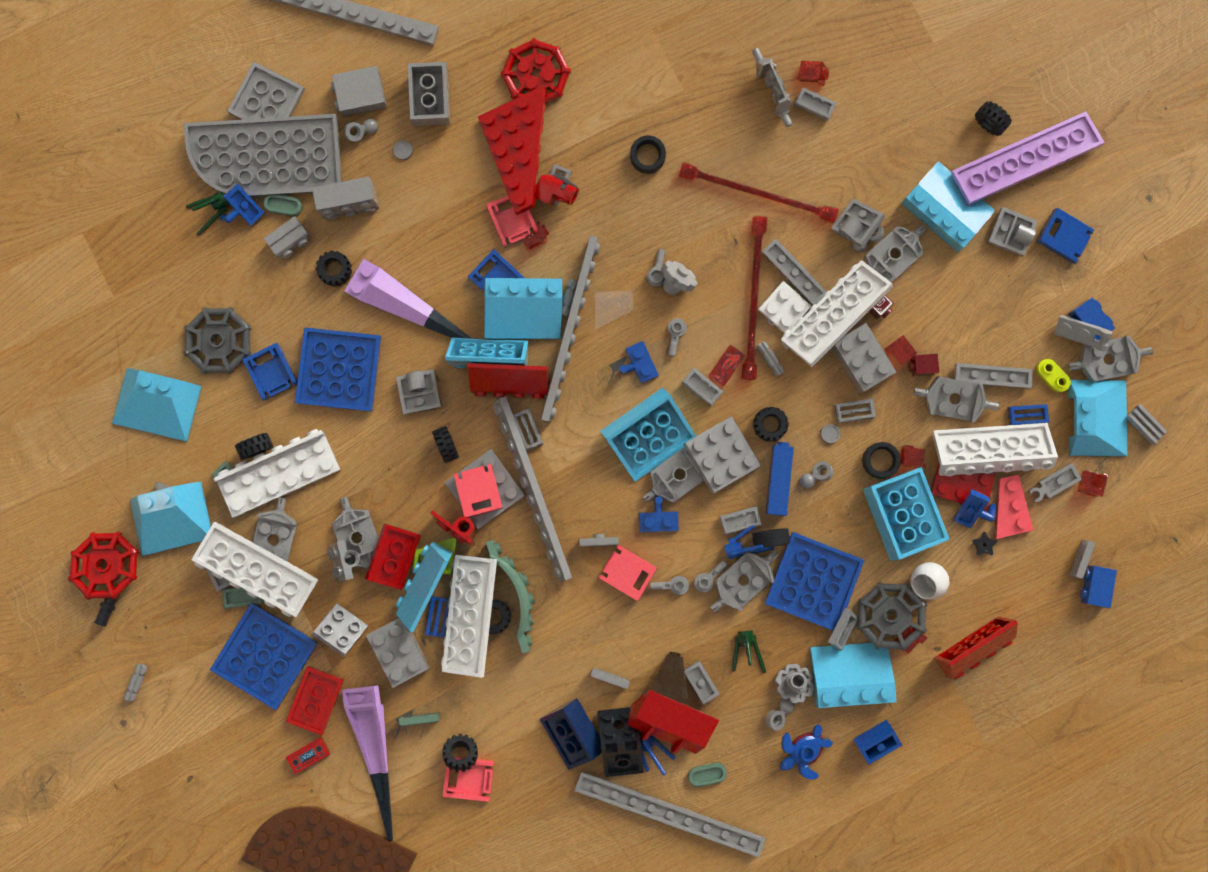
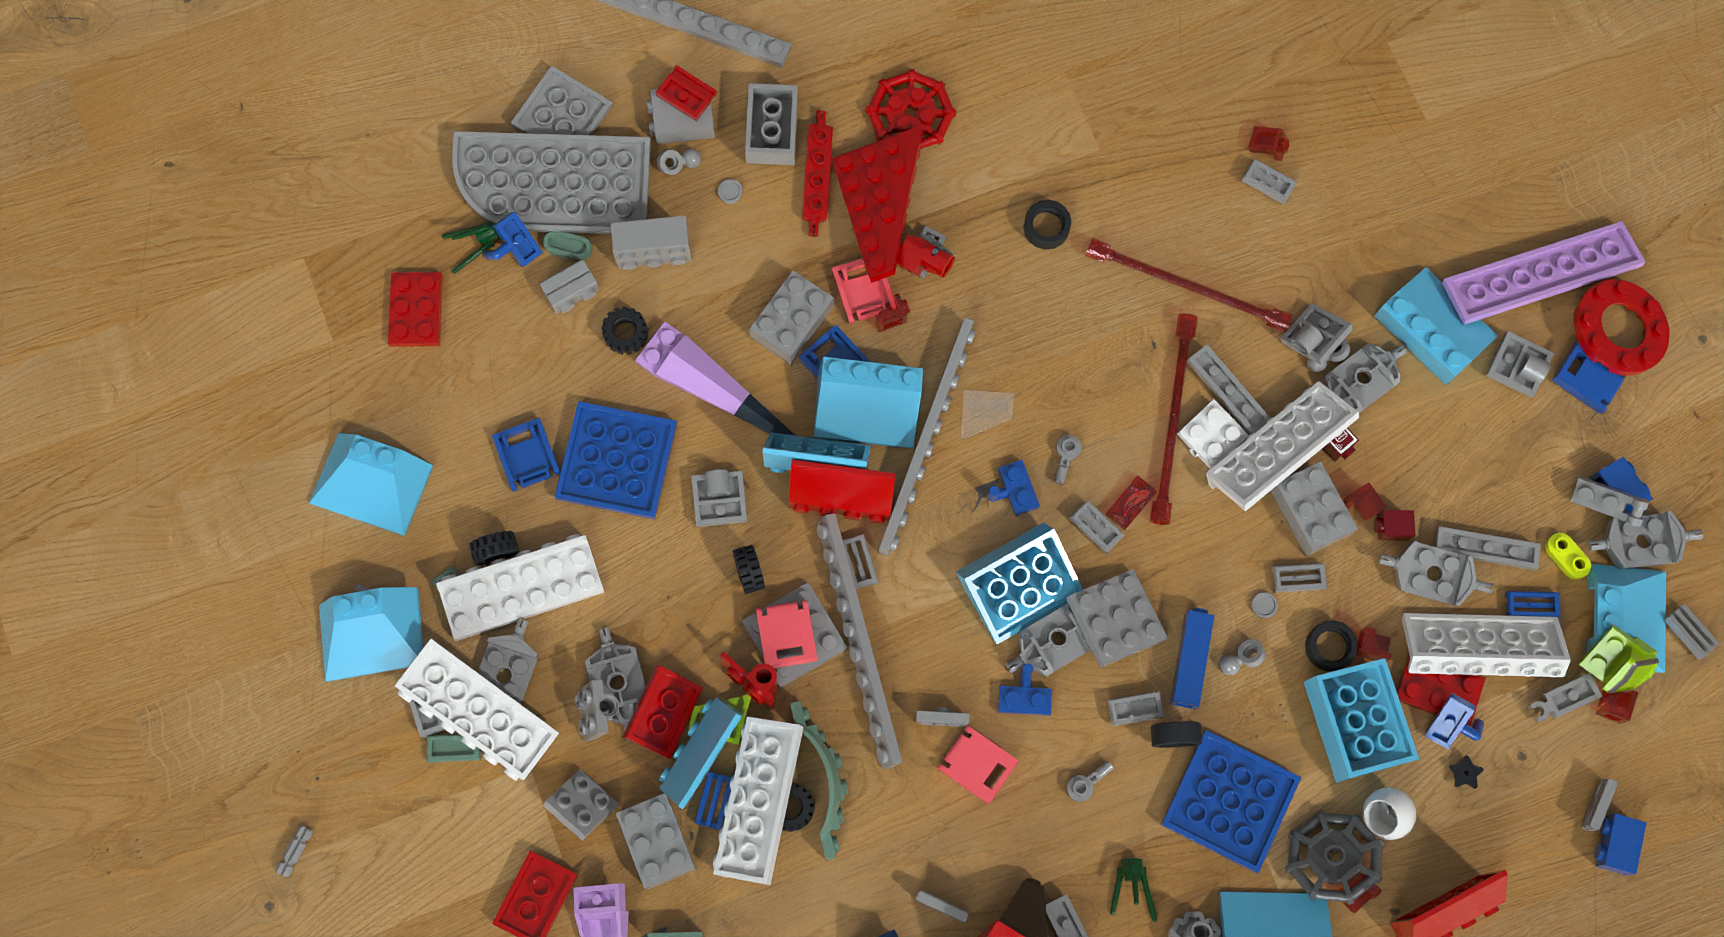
camera: 10 degrees right, 10 degrees down
red plate [68,531,139,600] -> none
black pin [94,587,120,627] -> none
dark grey plate [183,307,252,374] -> none
blue plate [210,603,319,710] -> none
light grey axle [562,280,578,317] -> none
light grey plate [647,249,666,287] -> none
light grey plate [650,576,689,595] -> none
light grey plant [661,261,698,295] -> none
light grey plate [710,549,779,613] -> none
blue plant [725,525,774,559] -> none
light grey plate [752,48,793,128] -> none
black tyre [753,407,789,442] -> none
light grey axle [757,341,784,376] -> none
light grey tile [828,608,858,651] -> none
black tyre [975,101,1012,136] -> none
coral wing [994,474,1033,539] -> none
none -> red plate [388,272,443,347]
none -> red plate [656,65,717,122]
none -> light grey brick [749,271,834,365]
none -> red plate [802,110,833,237]
none -> red plate [1573,279,1670,376]
none -> lime piece [1579,624,1659,693]

